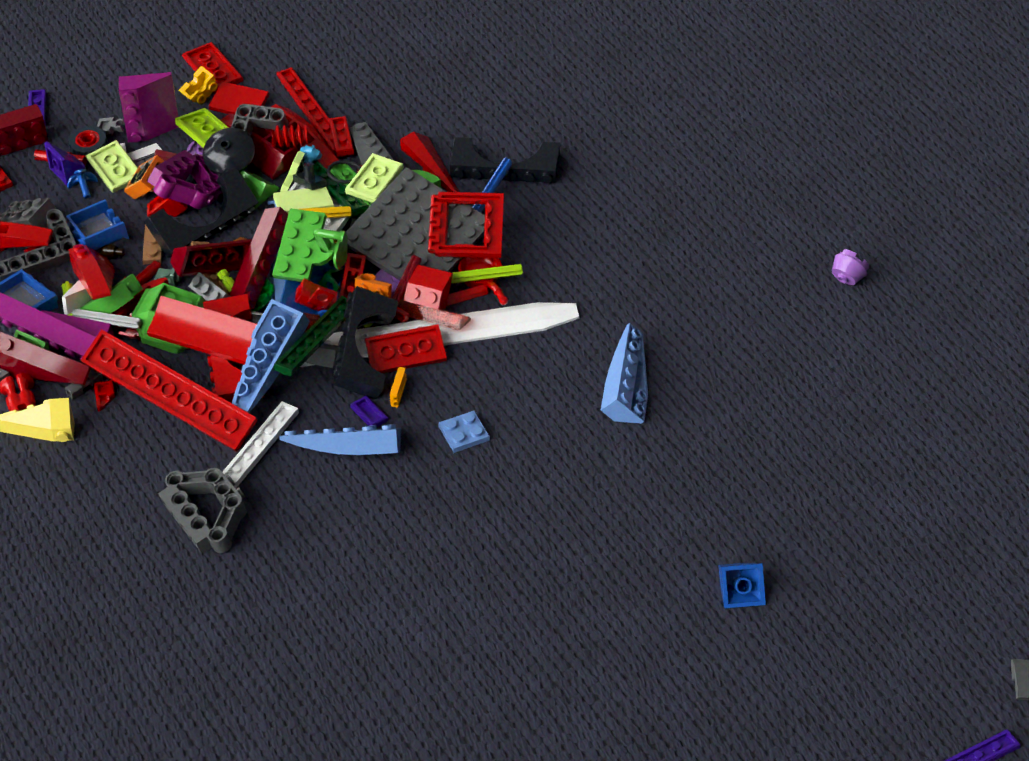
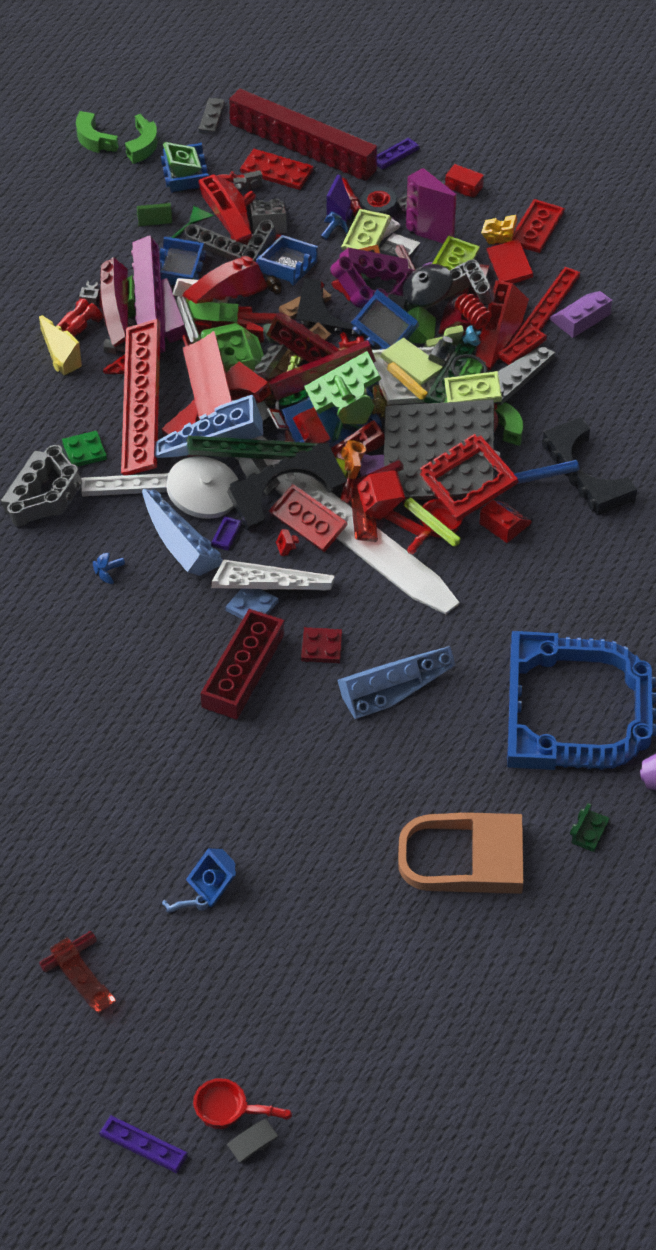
camera: 55 degrees right, 5 degrees up
light orange tile [390,367,407,407] -> none
red wedge [400,132,459,192] -> none
none -> dark red axle [40,931,97,972]
none -> clear red slope [50,937,116,1013]
none -> green plate [62,430,107,467]
none -> blue plant [93,553,125,584]
none -> medium blue piece [162,895,208,913]
none -> white dish [167,456,238,519]
none -> red piece [193,1078,292,1129]
none -> dark red brick [200,609,285,720]
none -> white wing [212,560,334,591]
none -> red tile [276,529,299,556]
none -> dark red plate [301,627,342,663]
none -> red piece [339,333,364,348]
none -> window [351,289,419,350]
none -> nougat window [398,813,523,894]
none -> red brick [445,164,484,198]
none -> red slope [479,500,532,543]
none -> blue arch [507,631,656,770]
none -> medium lavender slope [549,291,612,338]
none -> dark green bracket [570,803,610,852]

